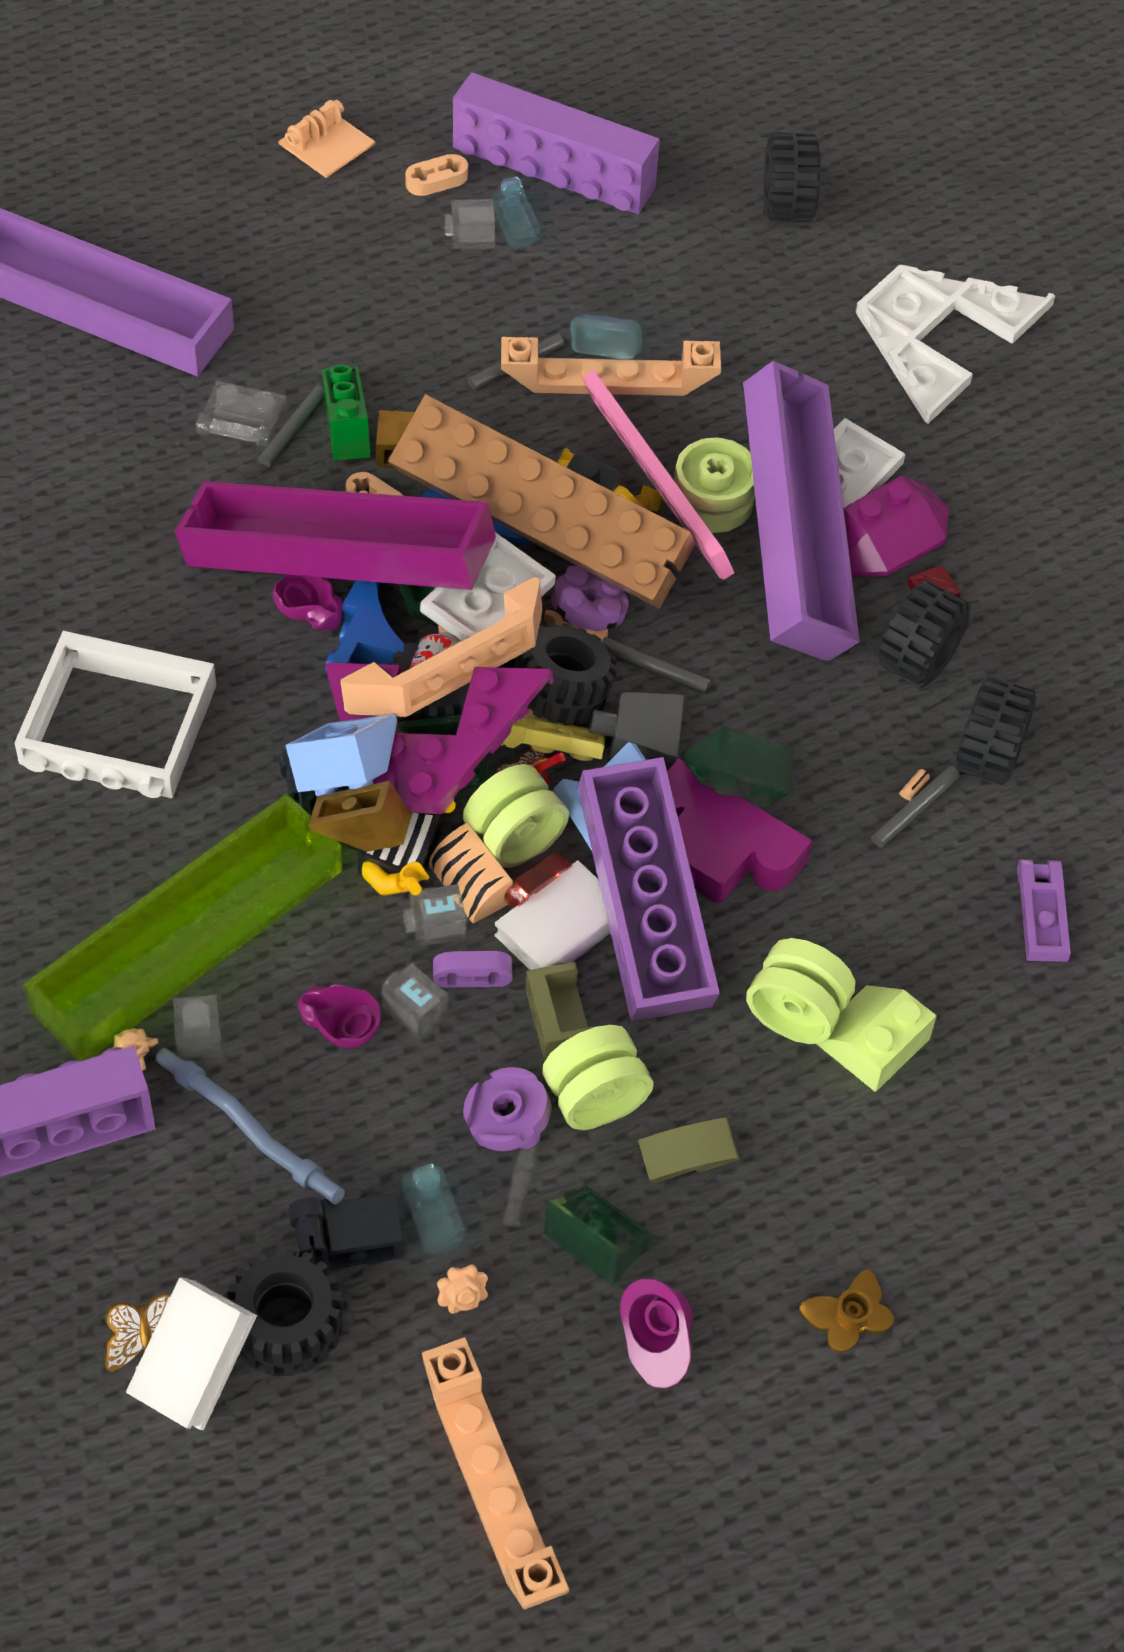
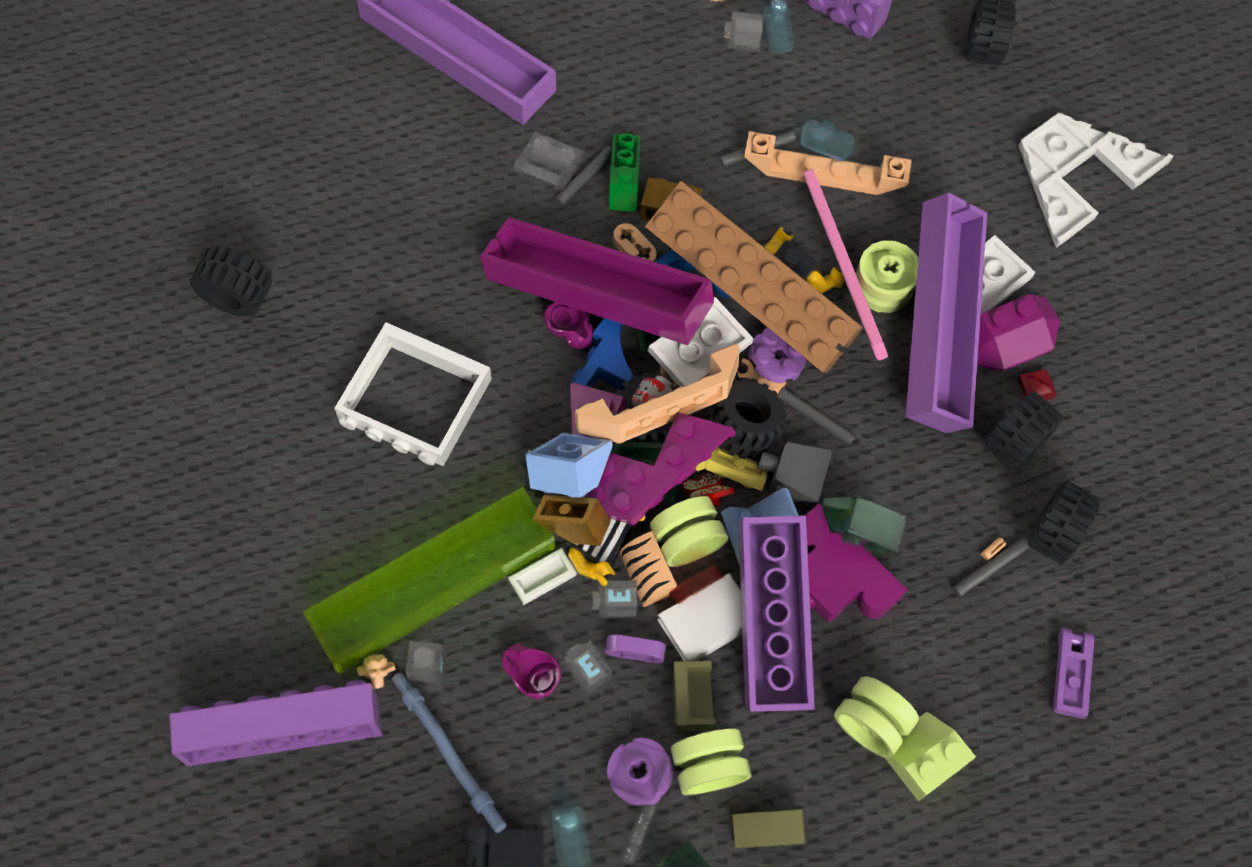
camera: 10 degrees right, 10 degrees up
none -> white tile [508,548,577,605]

